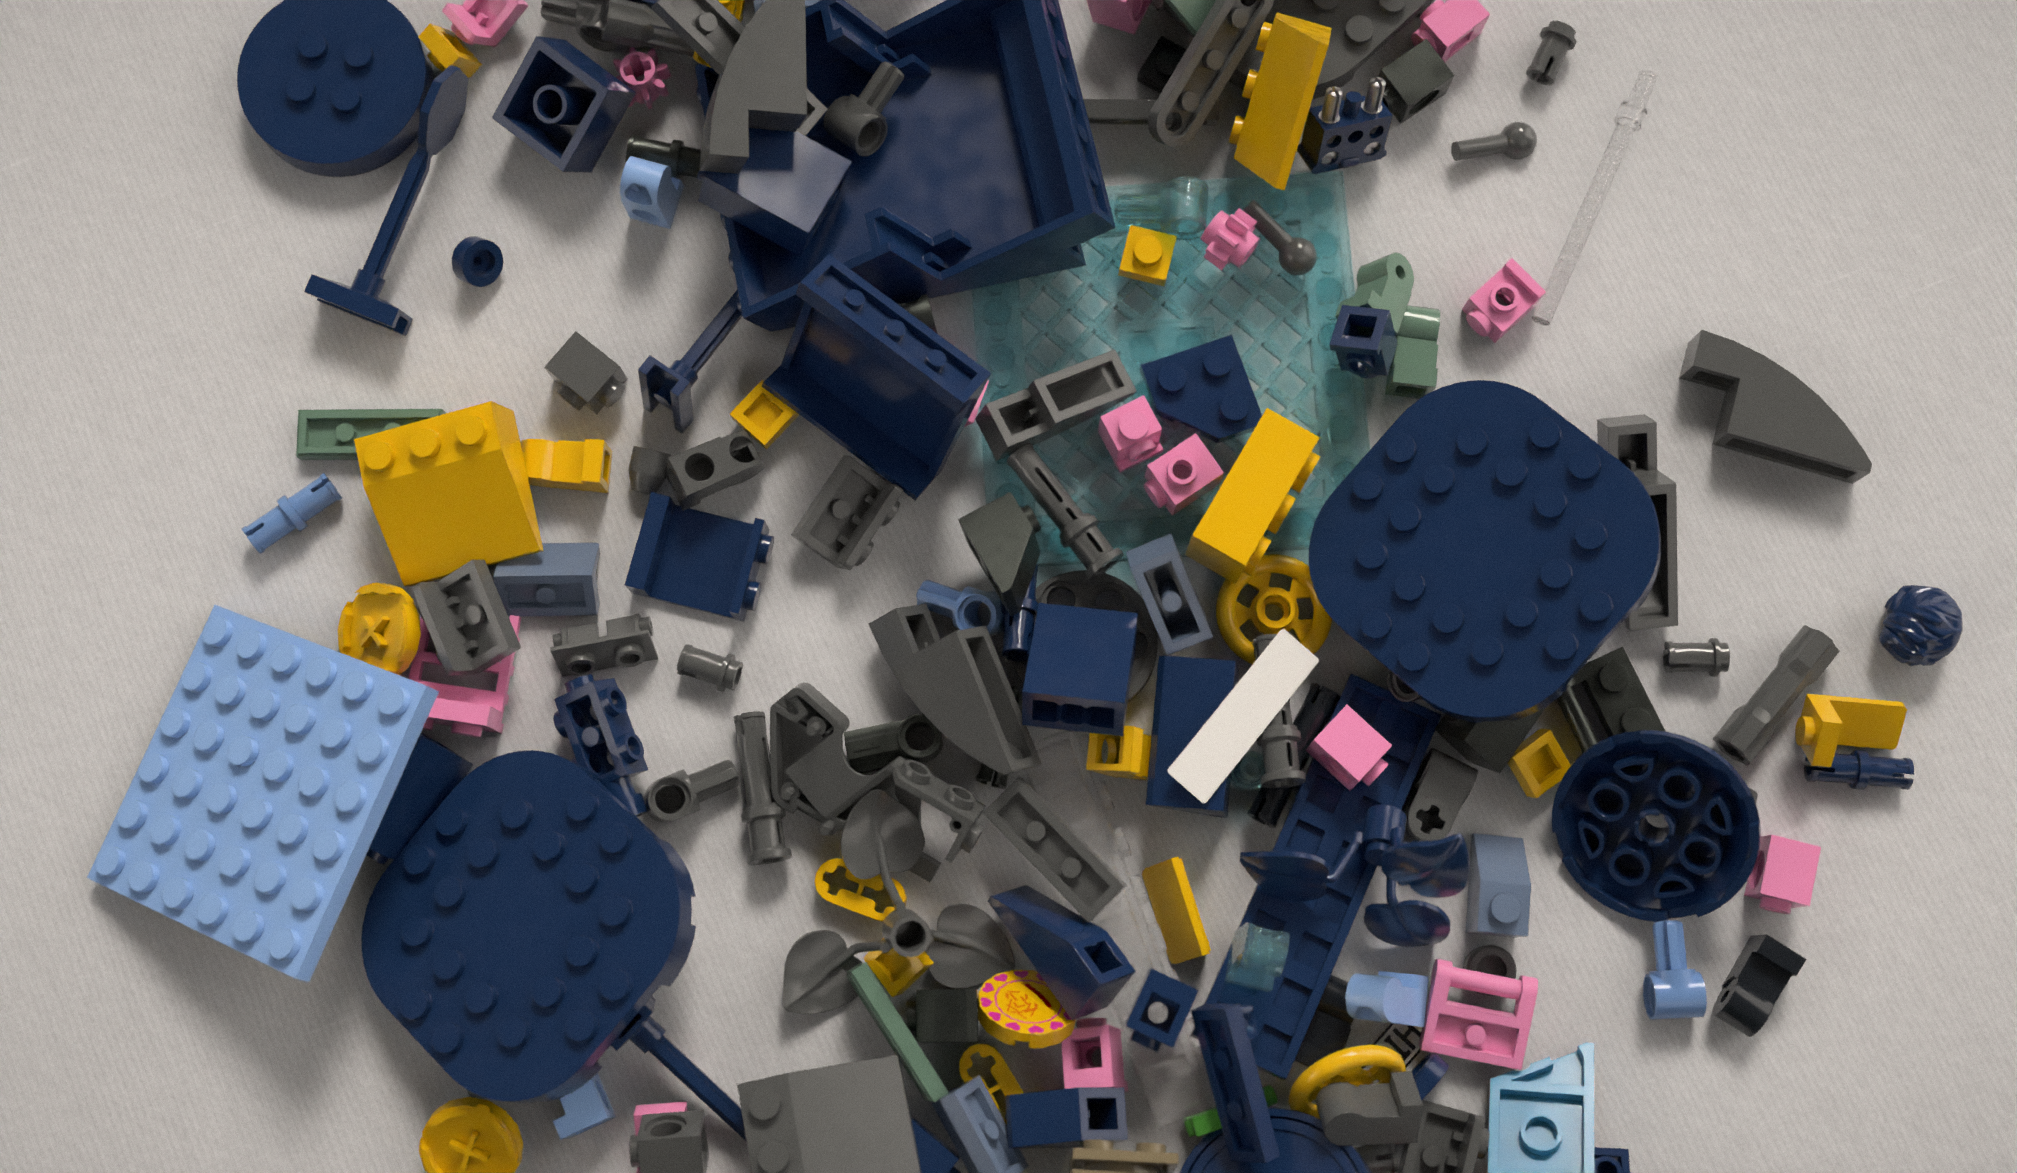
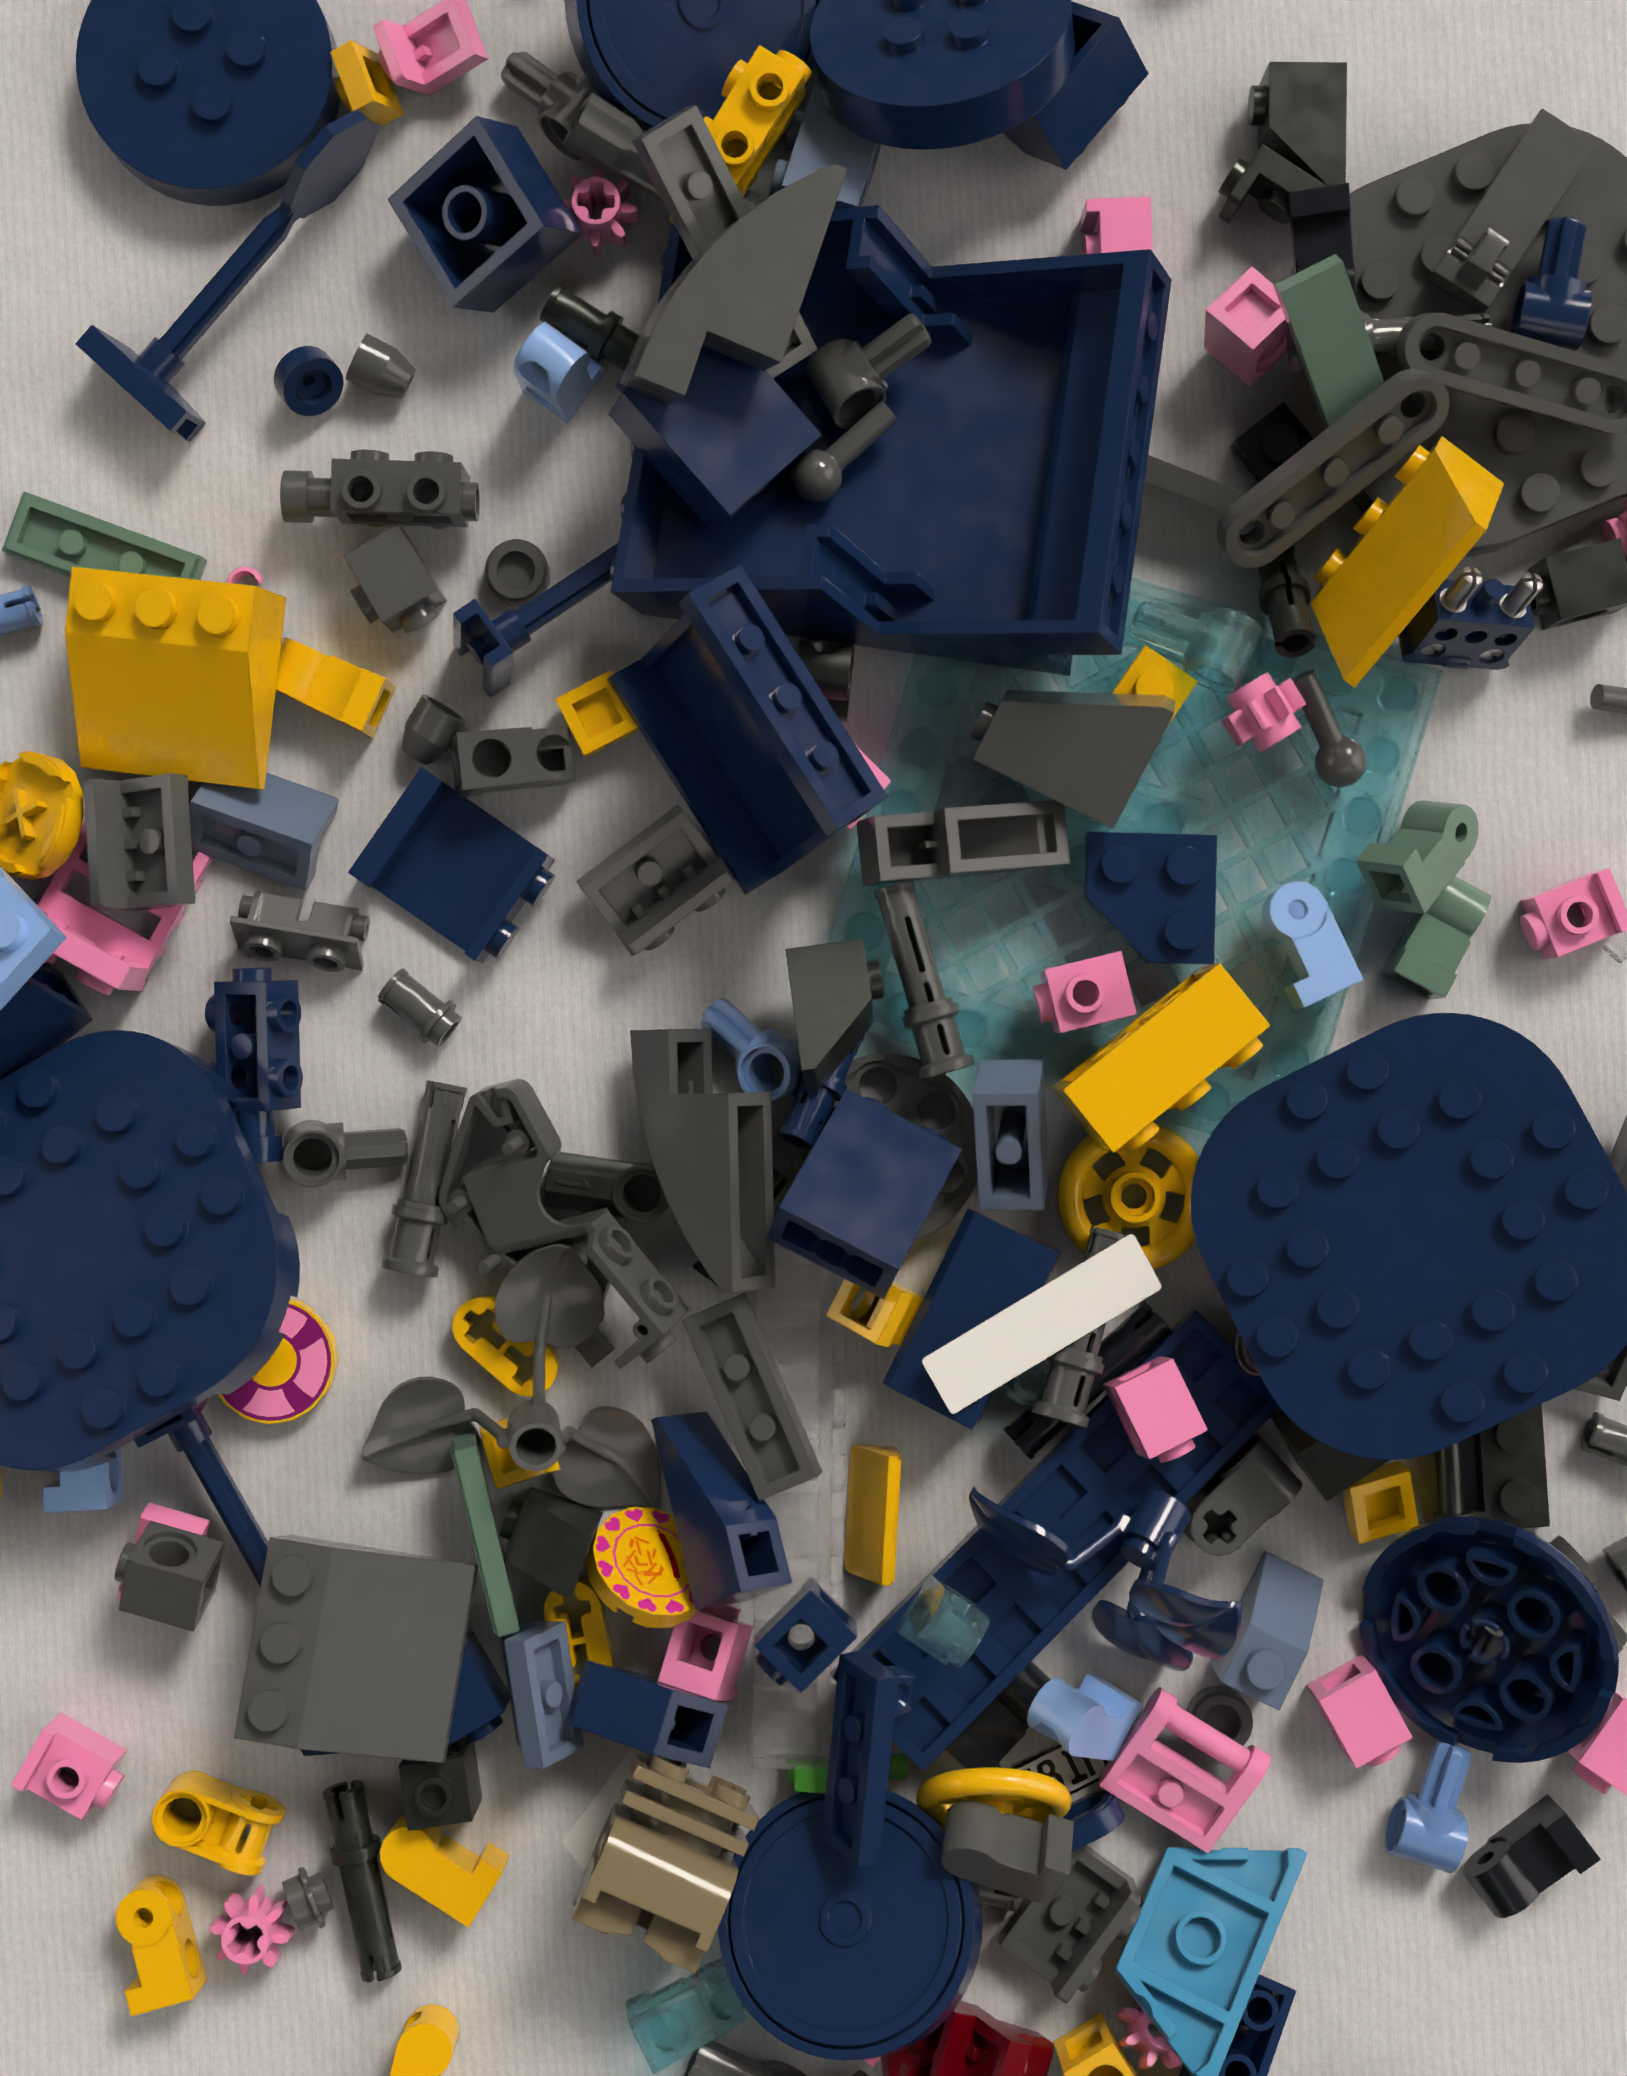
camera: 25 degrees right, 10 degrees up
bright pink brick [1098,395,1164,473] -> none
dark blue brick [1329,305,1398,379] -> none
none -> tile [218,1298,339,1424]
none -> dark grey brick [280,449,480,529]
none -> dark grey hose [346,333,416,398]
none -> dark grey tile [485,539,550,606]
none -> dark grey bar [790,401,898,503]
none -> dark grey slope [970,690,1176,829]
none -> pearl dark grey pin [1258,544,1316,658]
none -> light blue leg [1261,881,1364,1010]
none -> bright pink brick [1307,1654,1413,1769]

